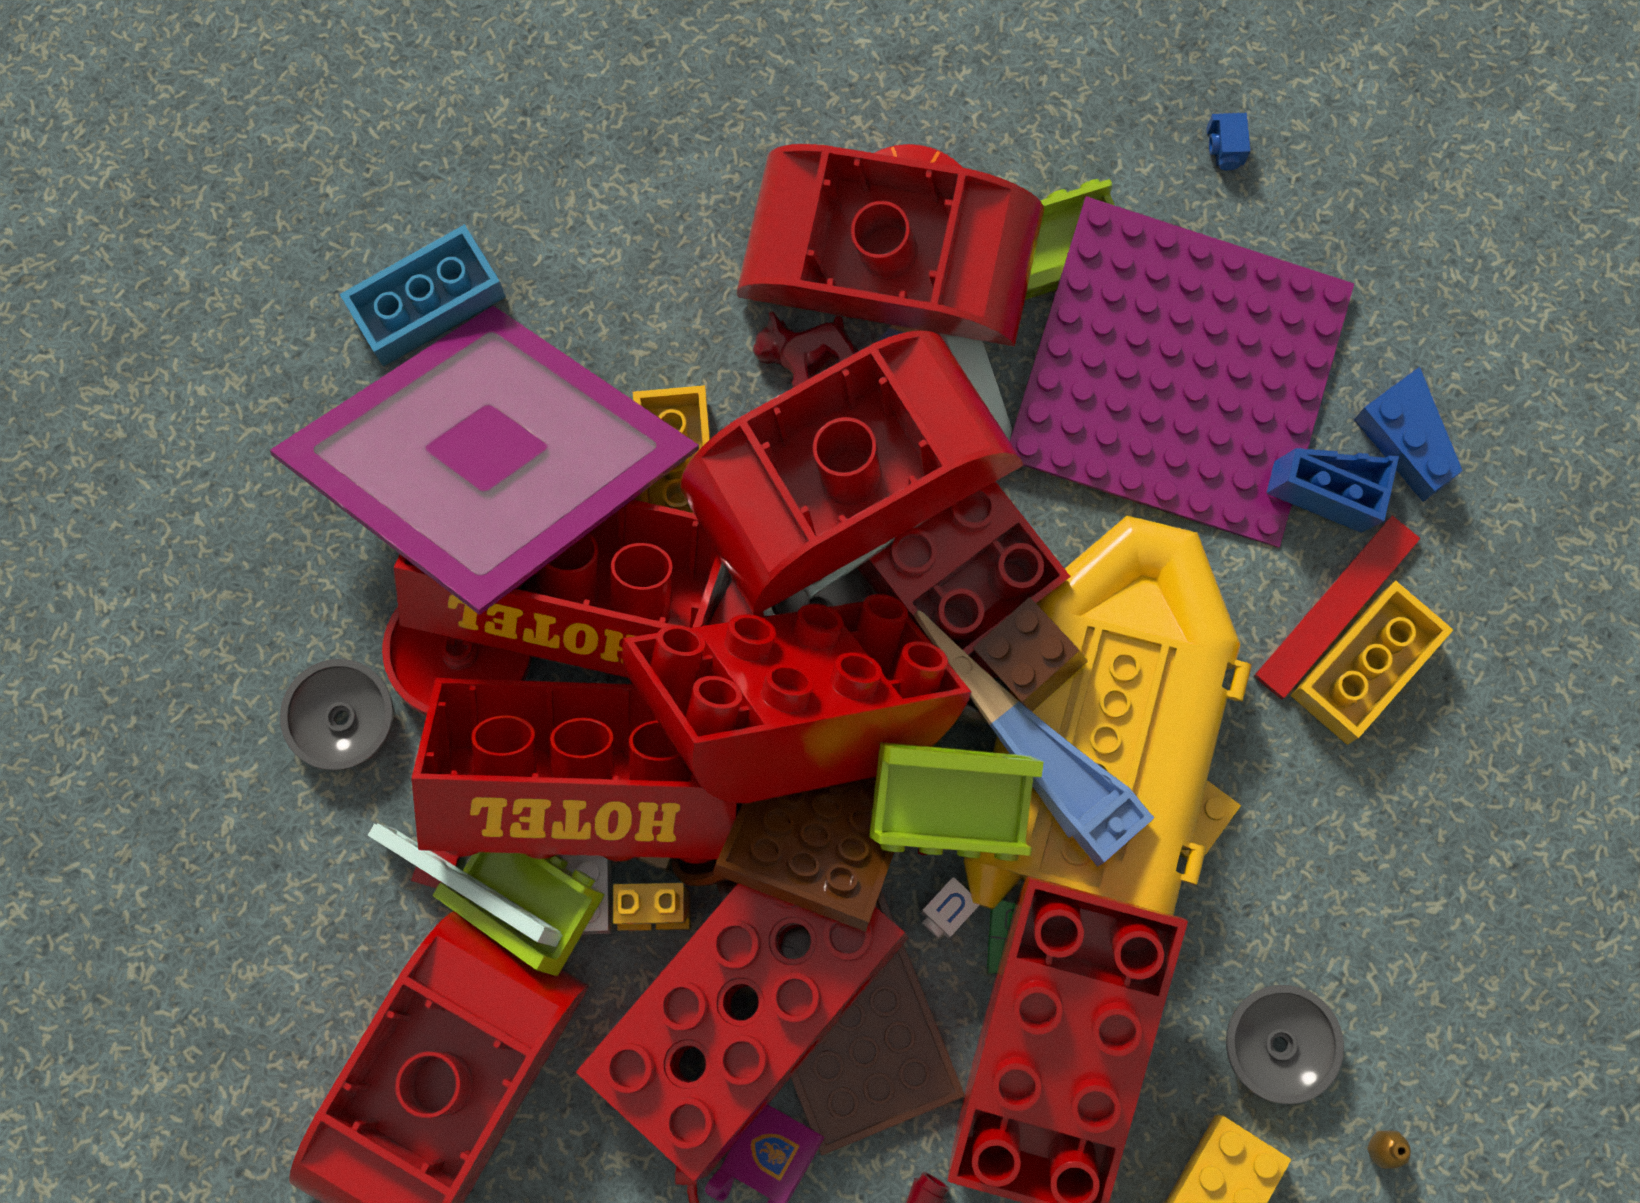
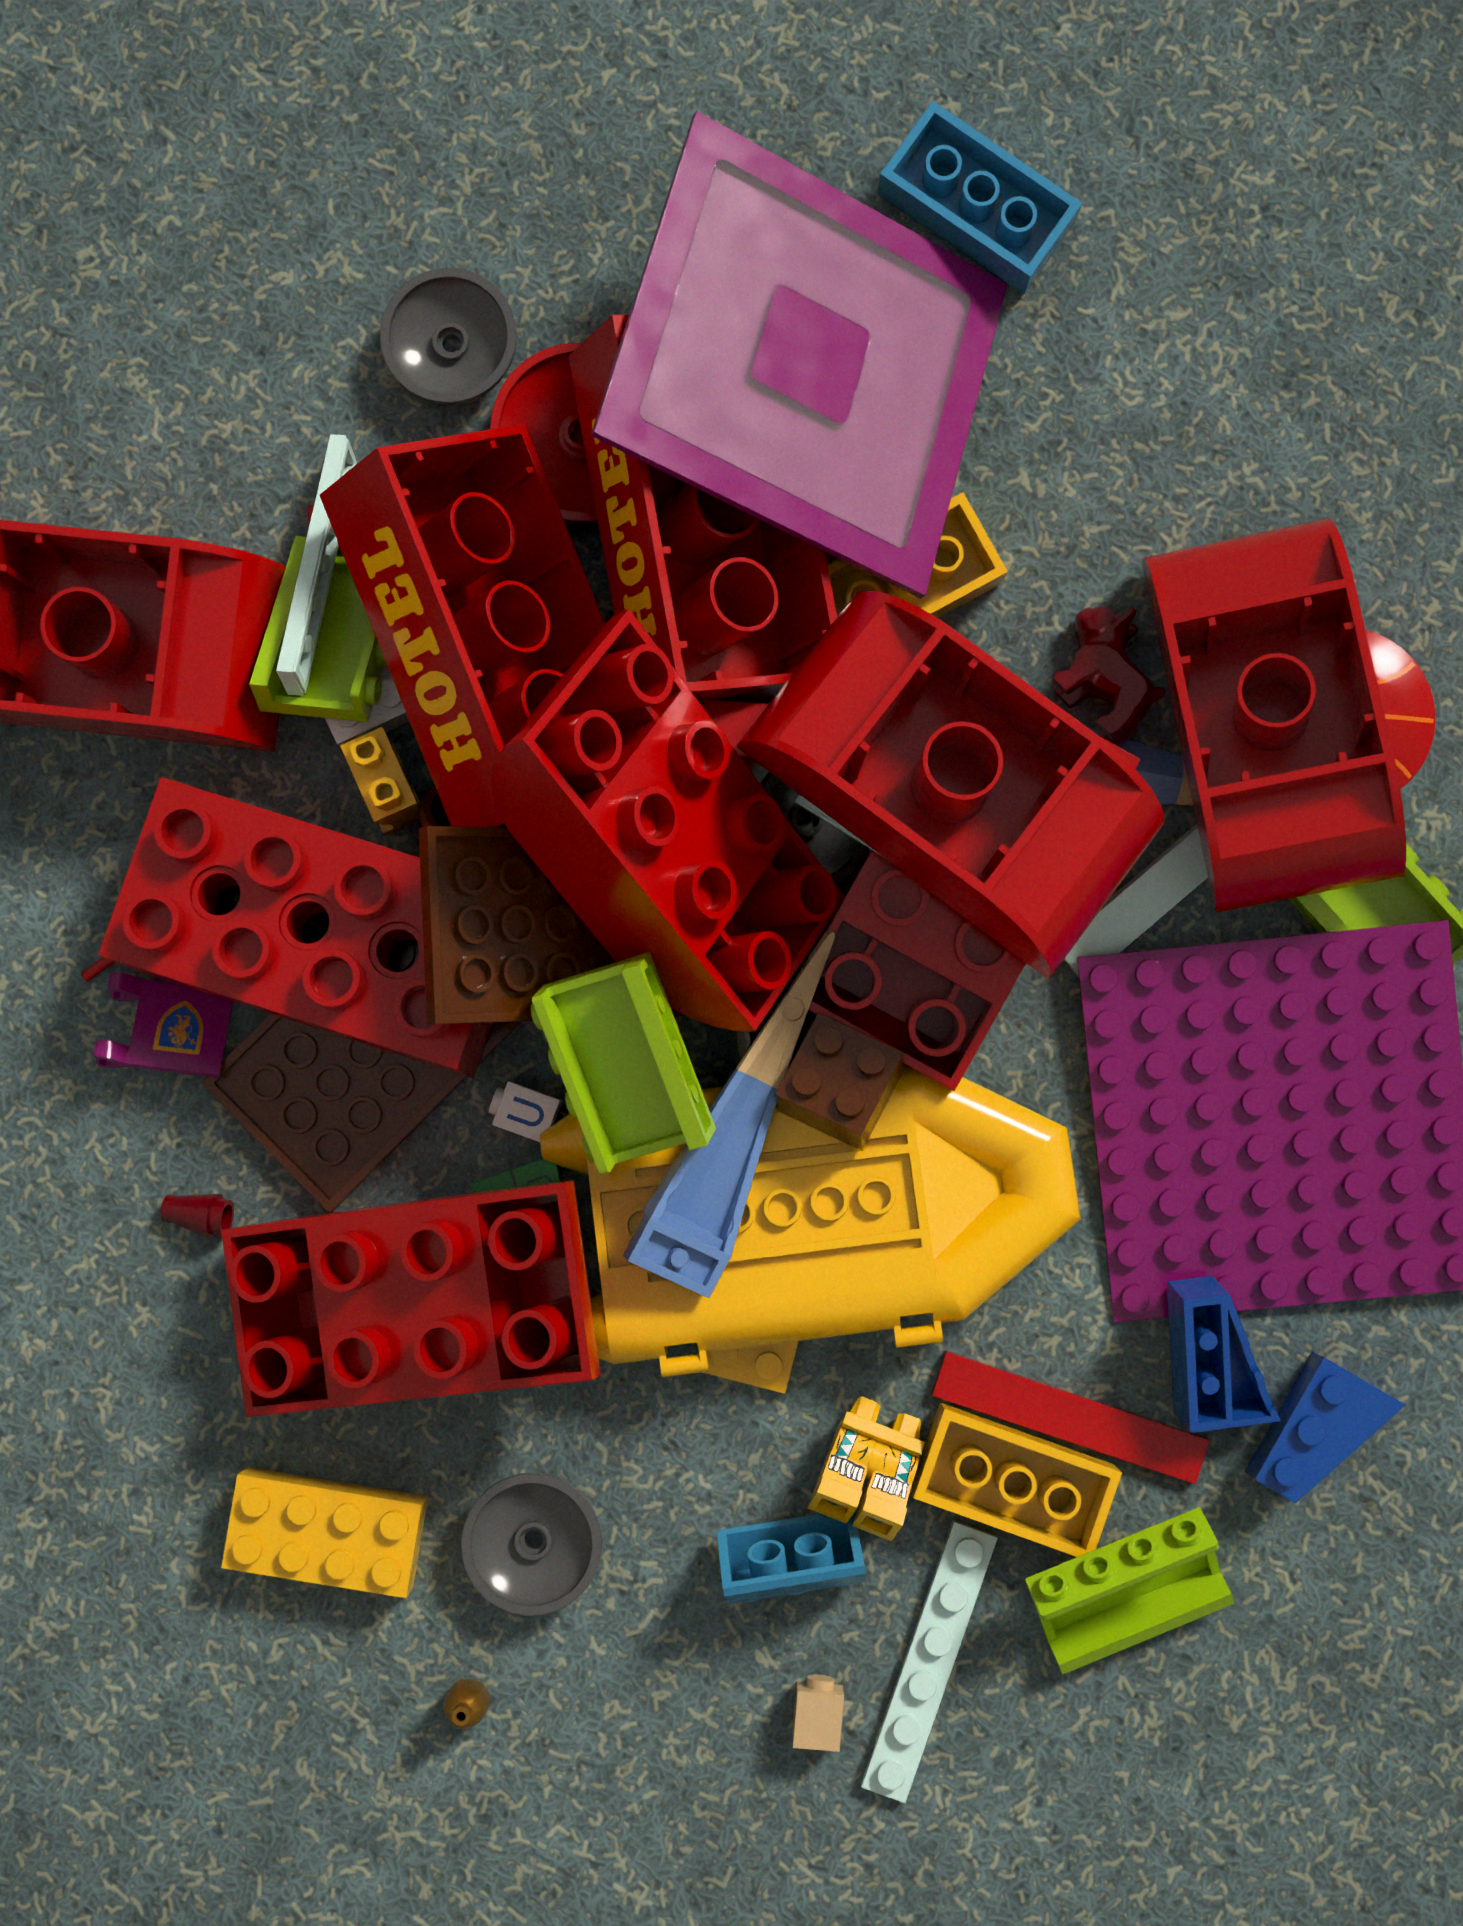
camera: 70 degrees right, 10 degrees up
none -> dark azure slope [716,1512,866,1604]
none -> tan brick [792,1674,844,1752]
none -> yellow hips [807,1396,925,1541]
none -> light aqua plate [861,1520,998,1803]
none -> lime panel [1025,1507,1234,1675]

